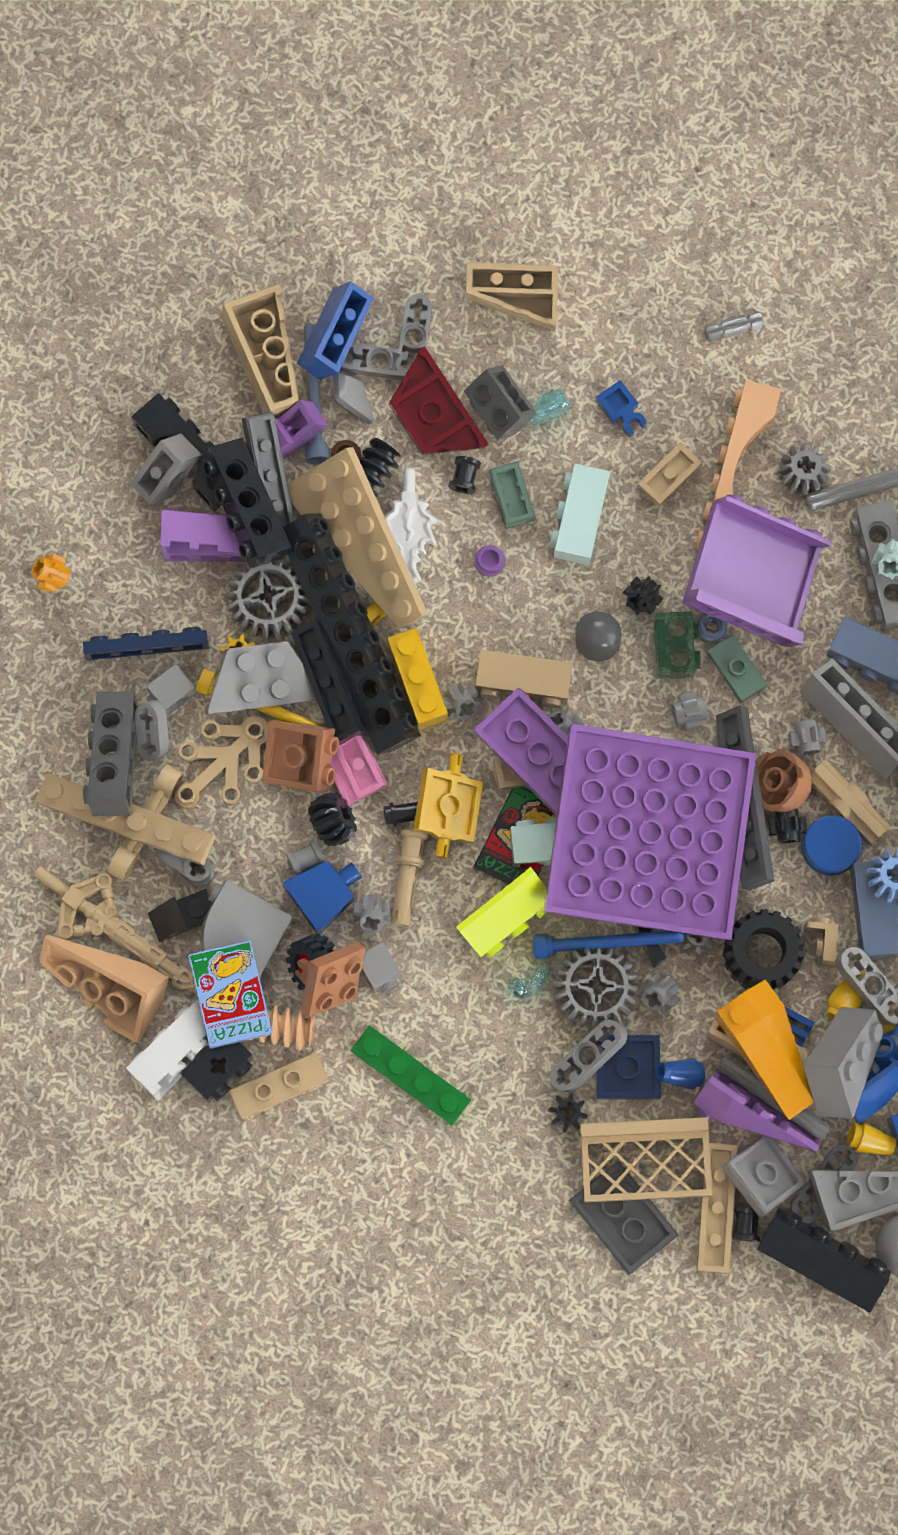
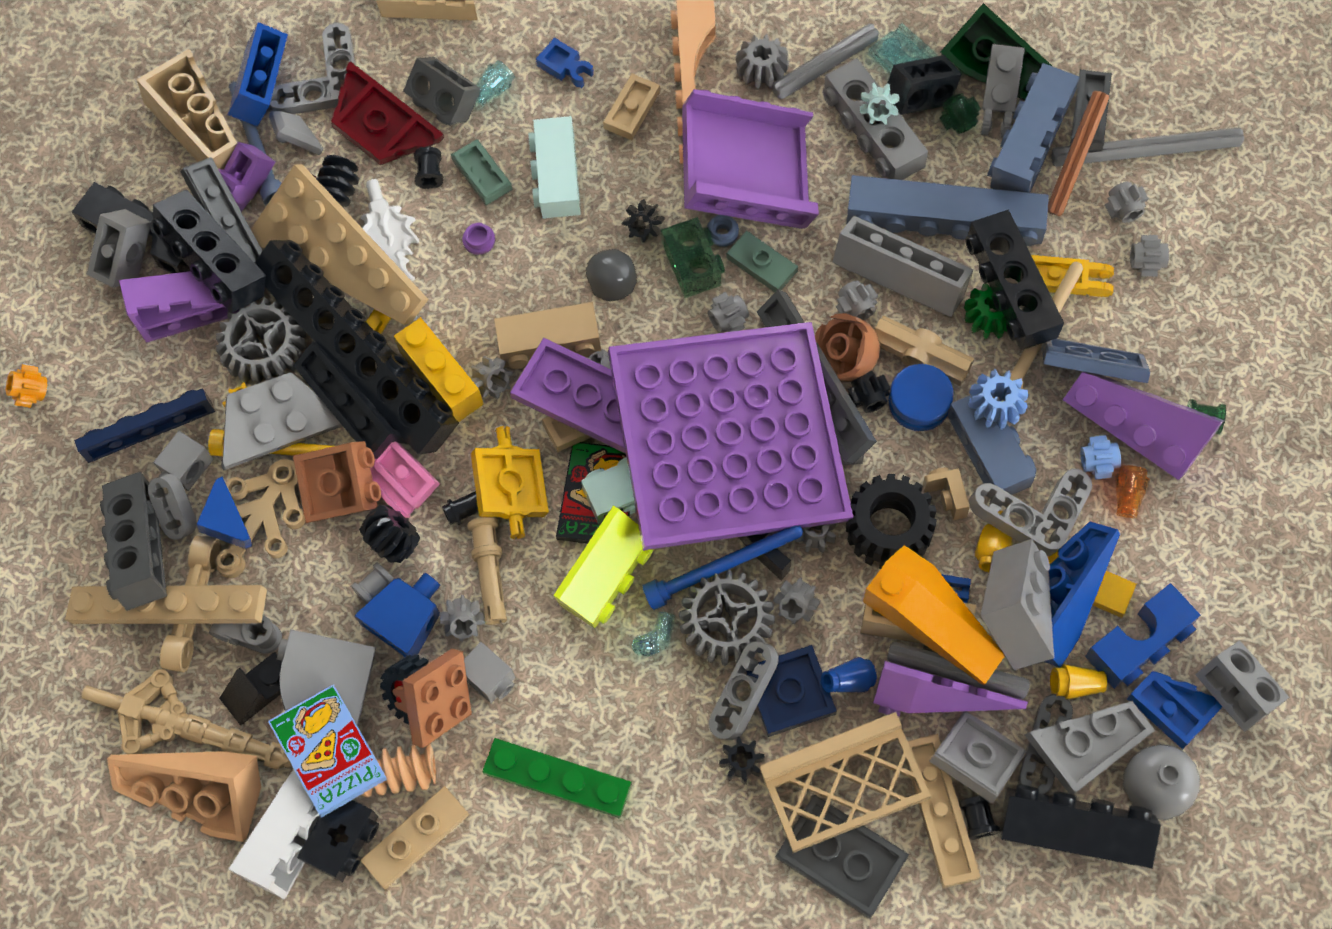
camera: 10 degrees left, 10 degrees down
none -> blue slope [197,476,252,549]

